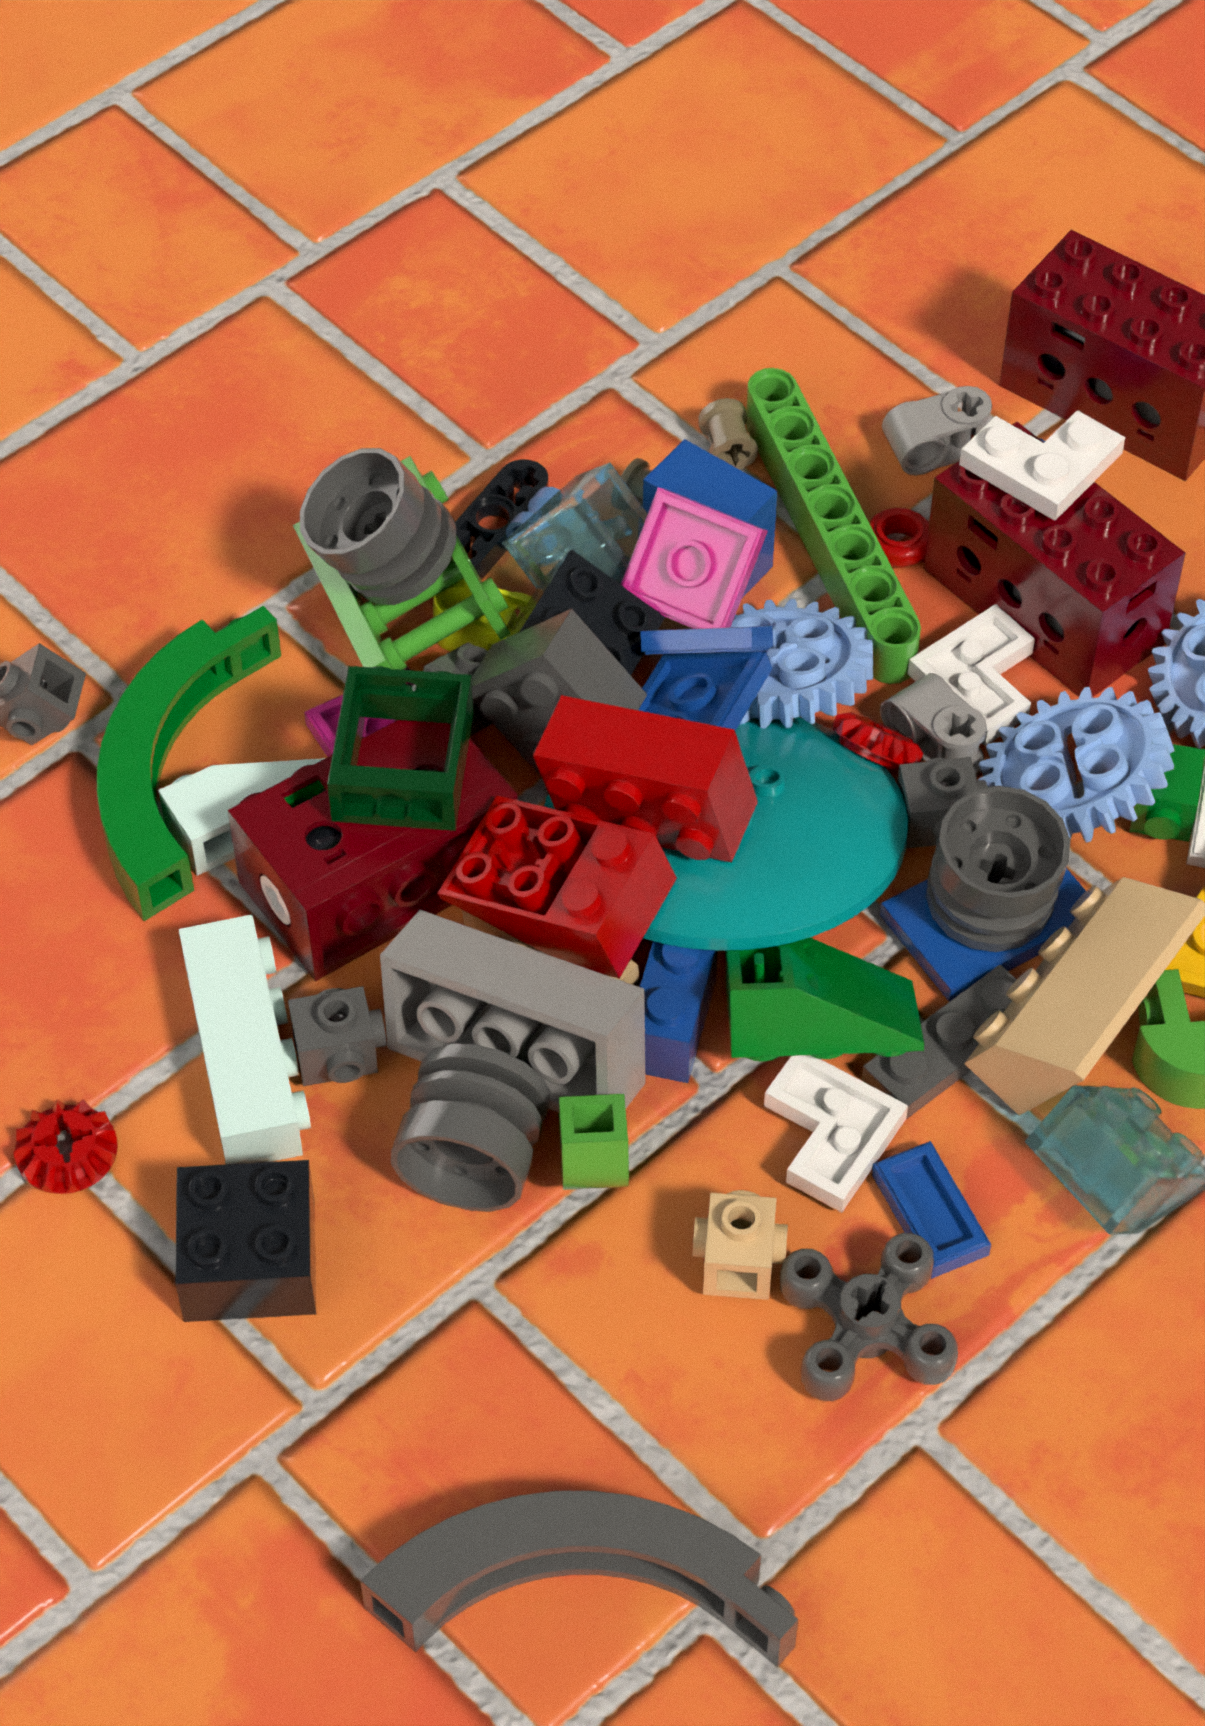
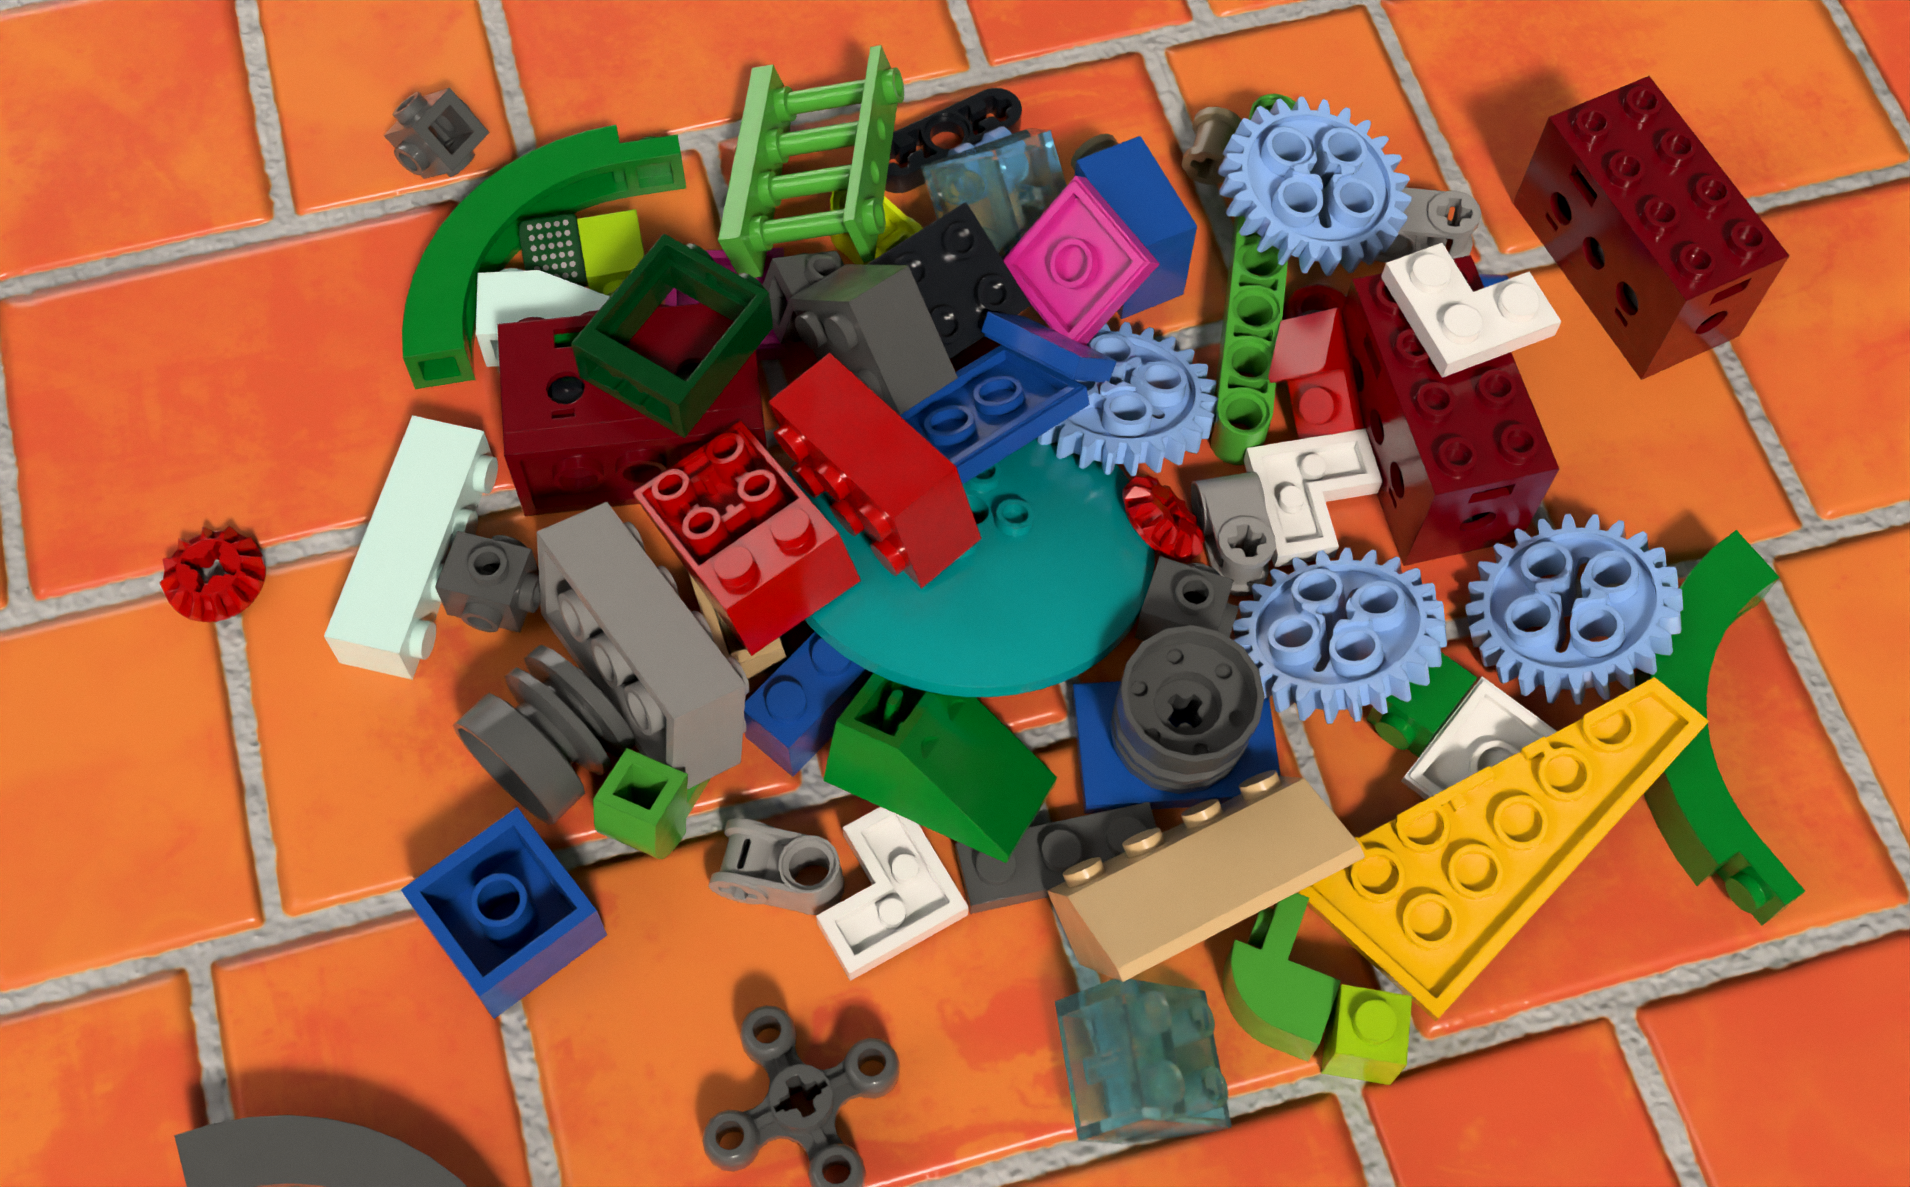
camera: 25 degrees right, 10 degrees up
black brick [175,1160,316,1322] -> none
dark grey wheel [300,448,456,605] -> none
tan brick [692,1190,788,1300] -> none
blue tile [872,1141,991,1279] -> none
none -> blue brick [401,807,607,1019]
none -> dark green slope [518,214,588,287]
none -> lime brick [577,209,645,296]
none -> light grey piece [708,818,845,915]
none -> light blue gear [1218,97,1412,276]
none -> red slope [1268,307,1364,439]

